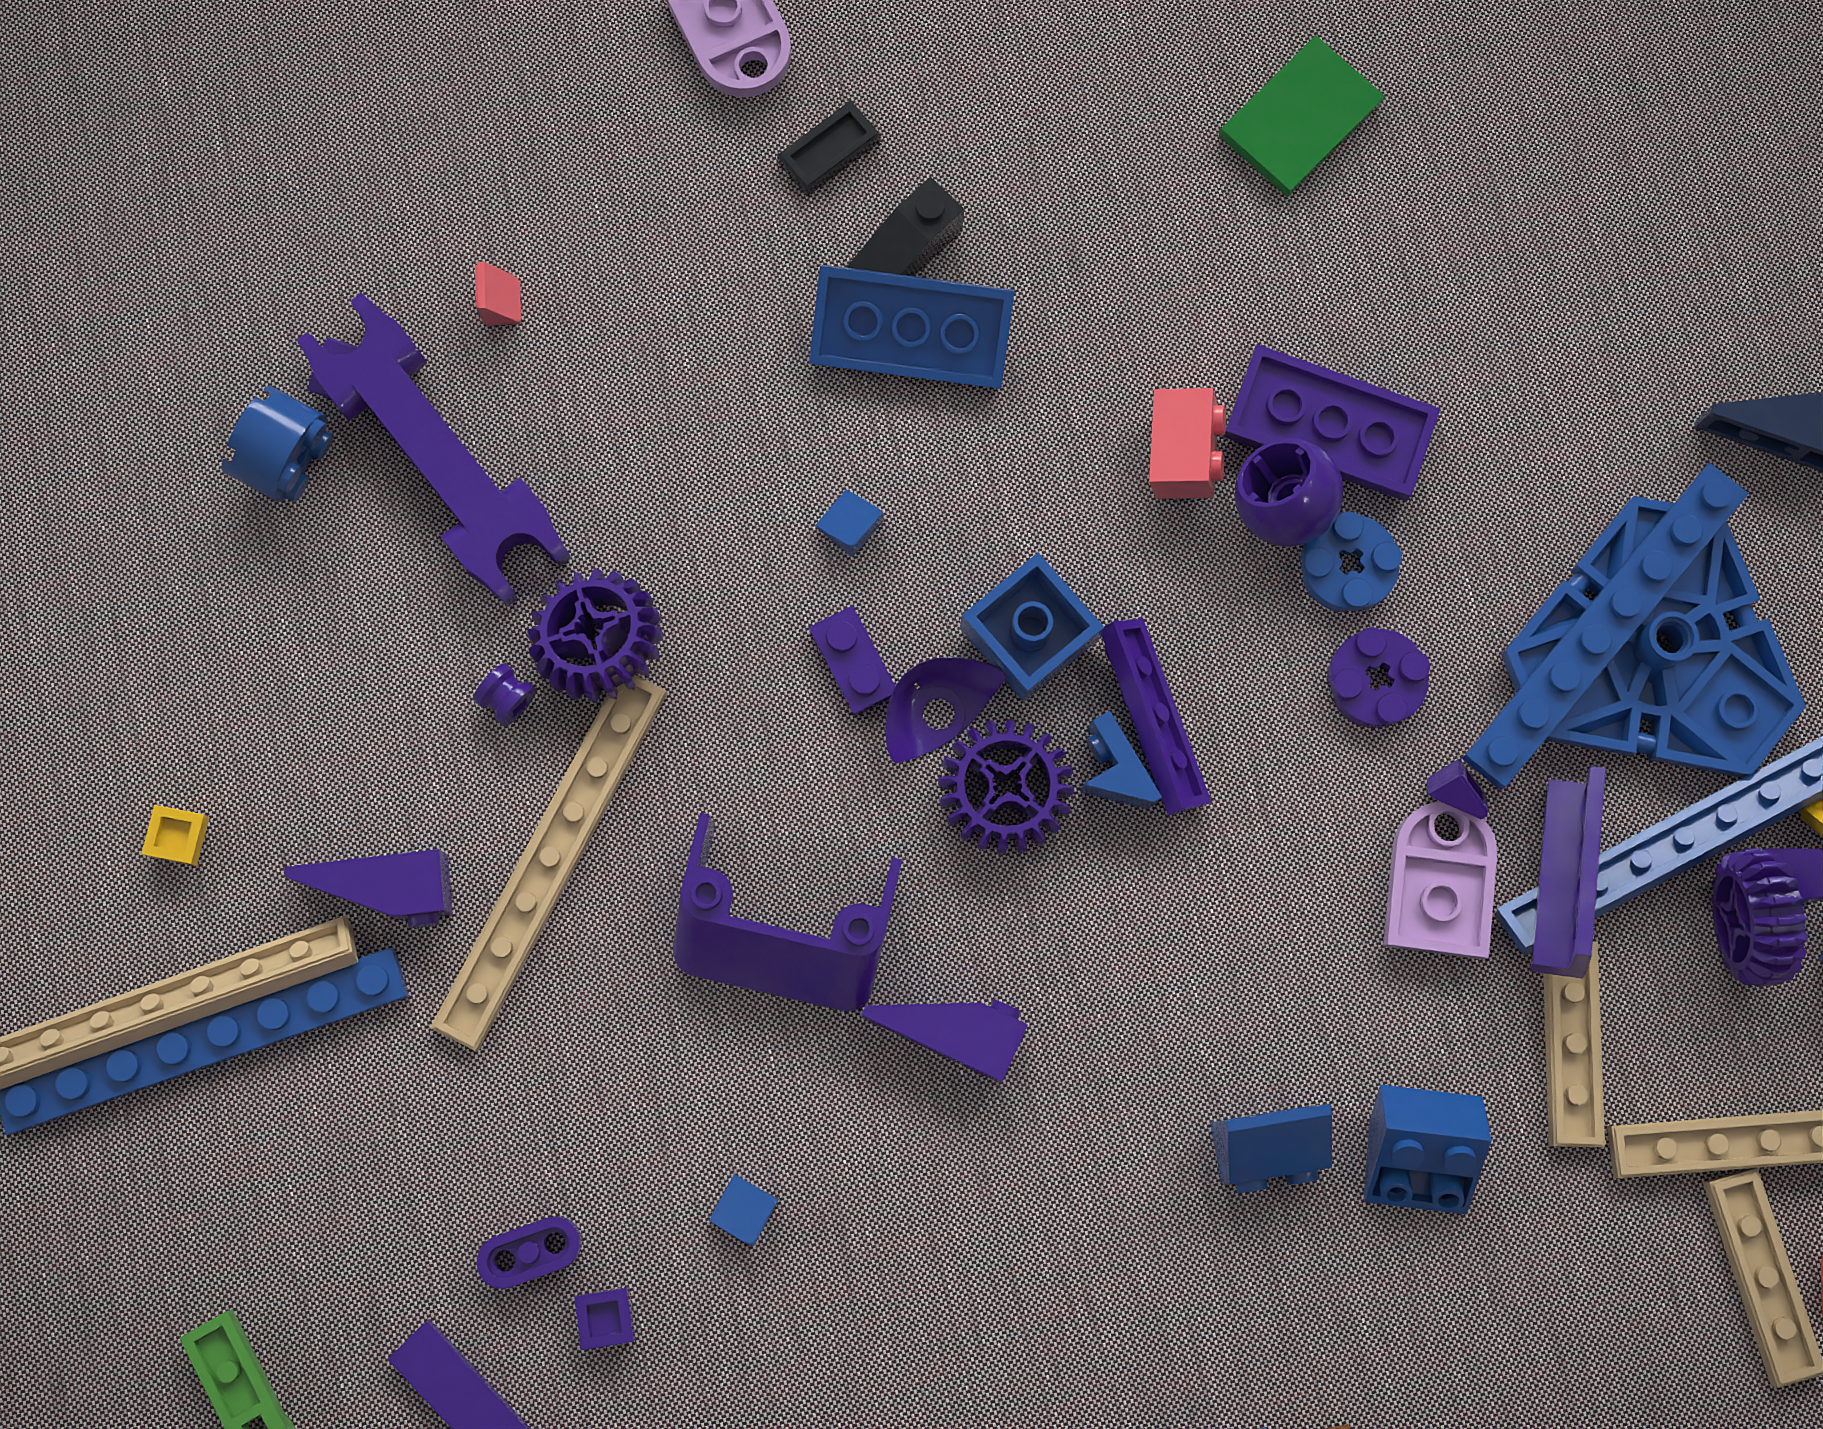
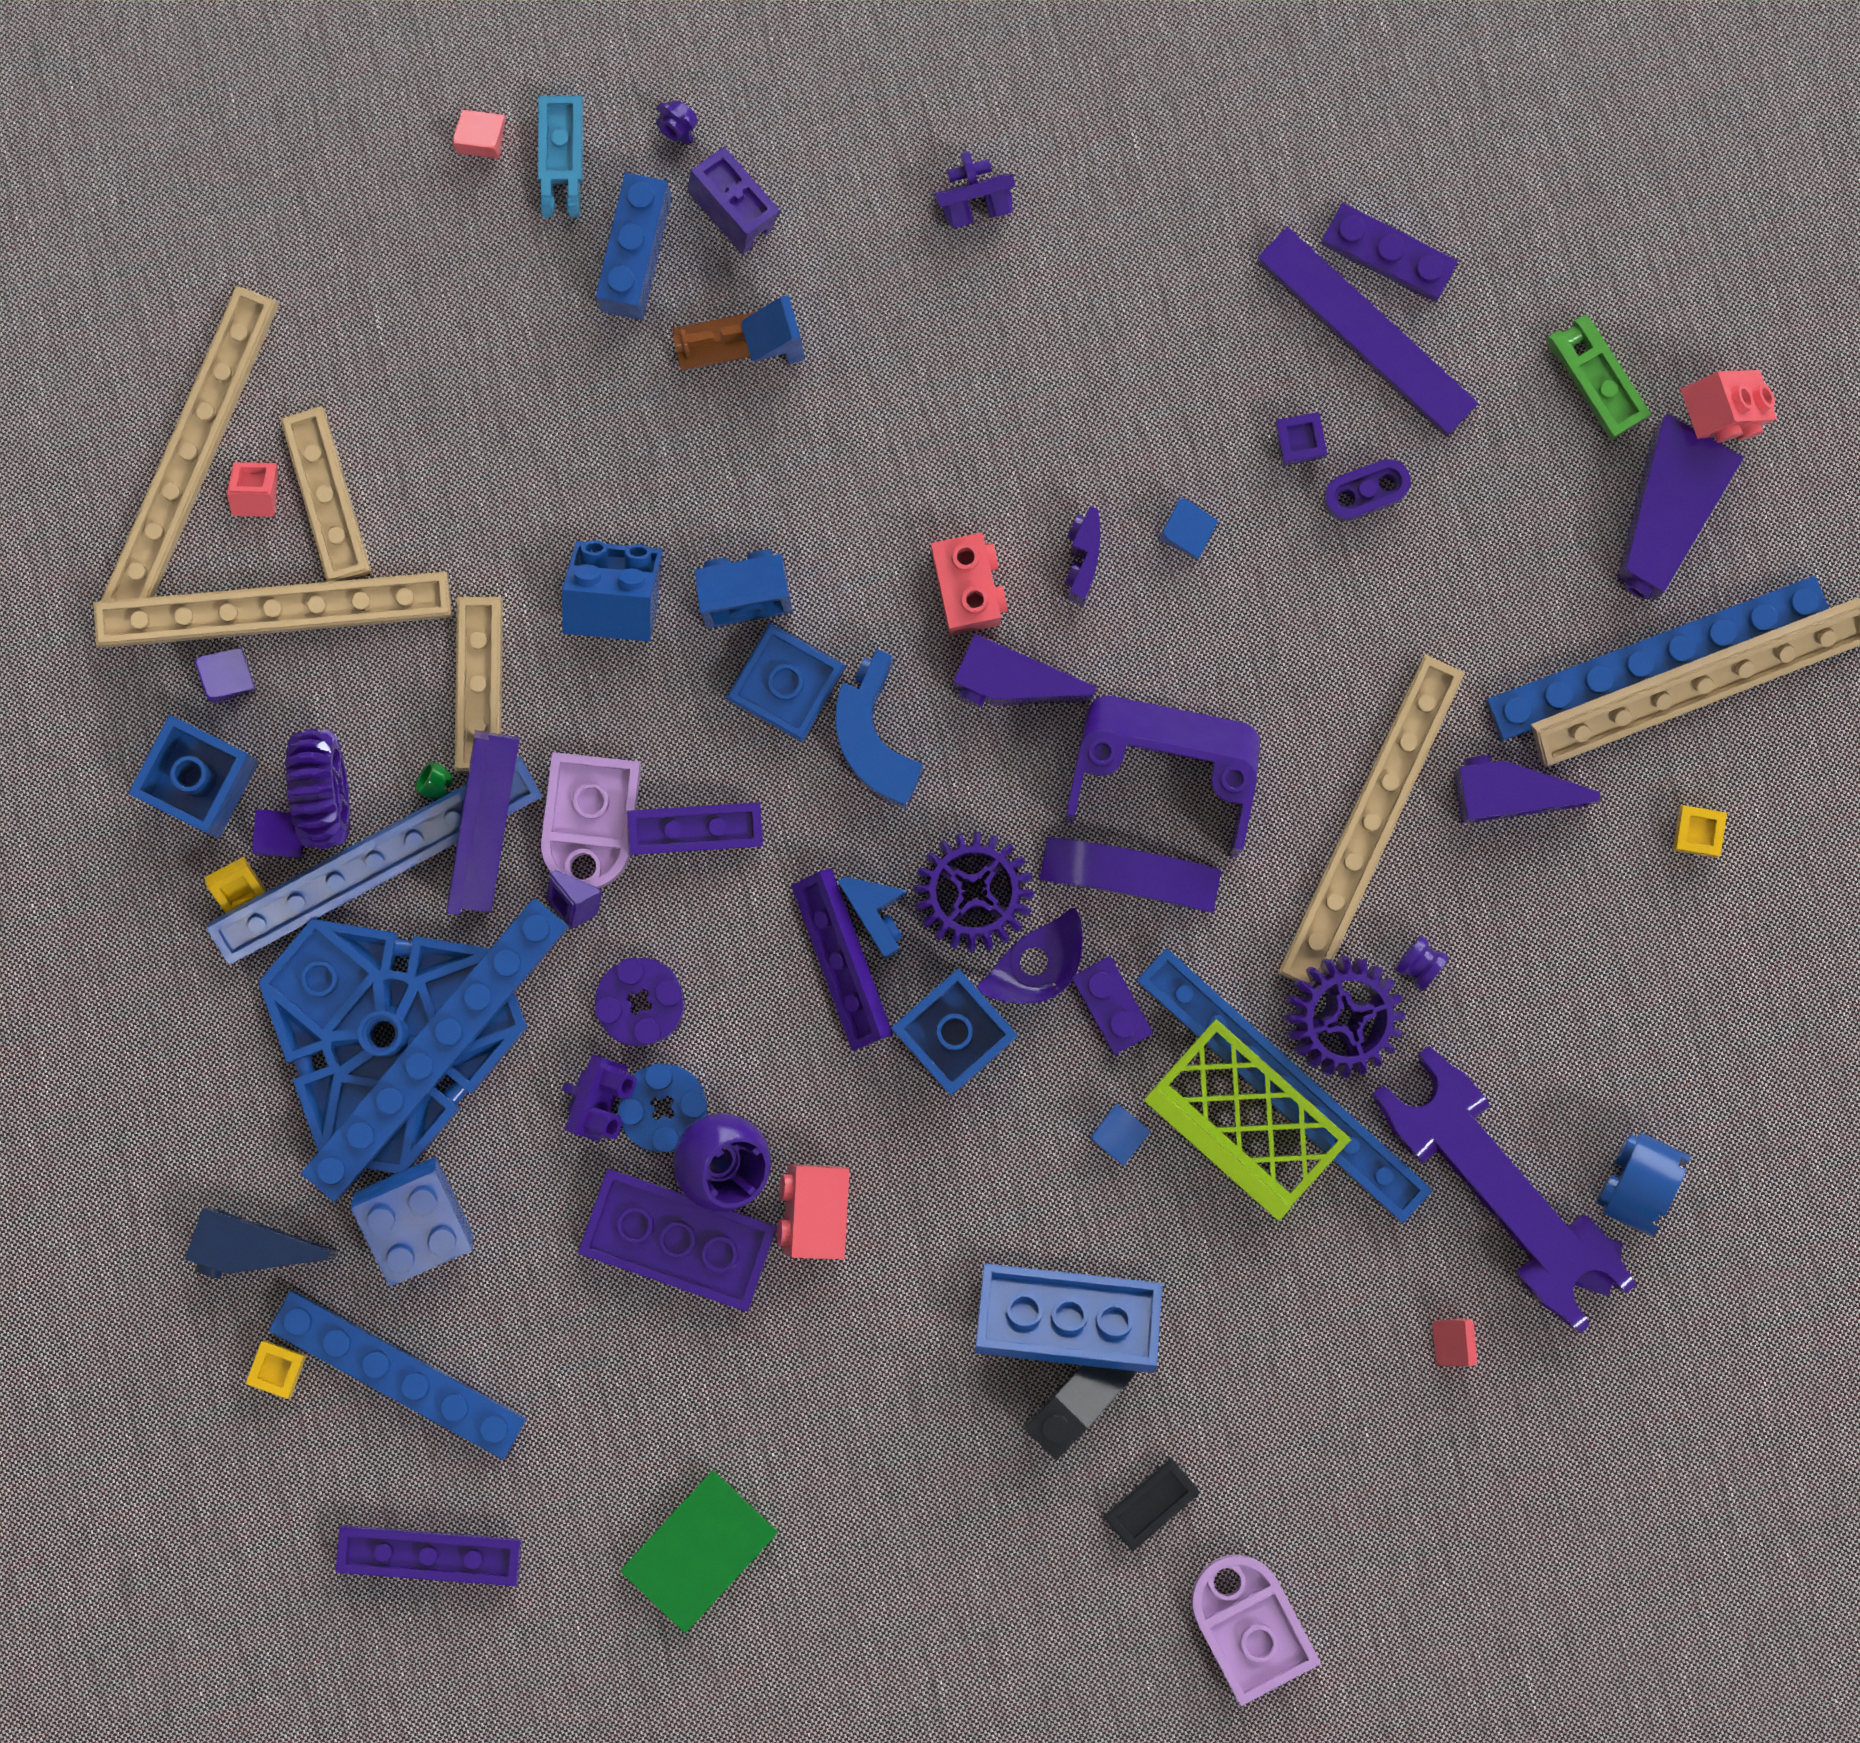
camera: 170 degrees left, 5 degrees up
none -> yellow plate [245,1340,307,1399]
none -> blue plate [268,1290,527,1460]
none -> dark purple plate [335,1525,522,1587]
none -> brick [351,1156,474,1287]
none -> green hinge [415,761,453,800]
none -> dark purple hips [561,1054,638,1142]
none -> dark purple plate [626,802,763,855]
none -> blue plate [726,622,846,743]
none -> blue arch [835,649,924,810]
none -> coral brick [931,532,1008,636]
none -> dark purple slope [1039,837,1221,913]
none -> dark purple slope [1064,505,1100,607]
none -> blue plate [1136,947,1433,1223]
none -> lime fence [1144,1019,1351,1221]
none -> dark purple slope [1617,413,1744,600]
none -> coral brick [1680,370,1777,443]

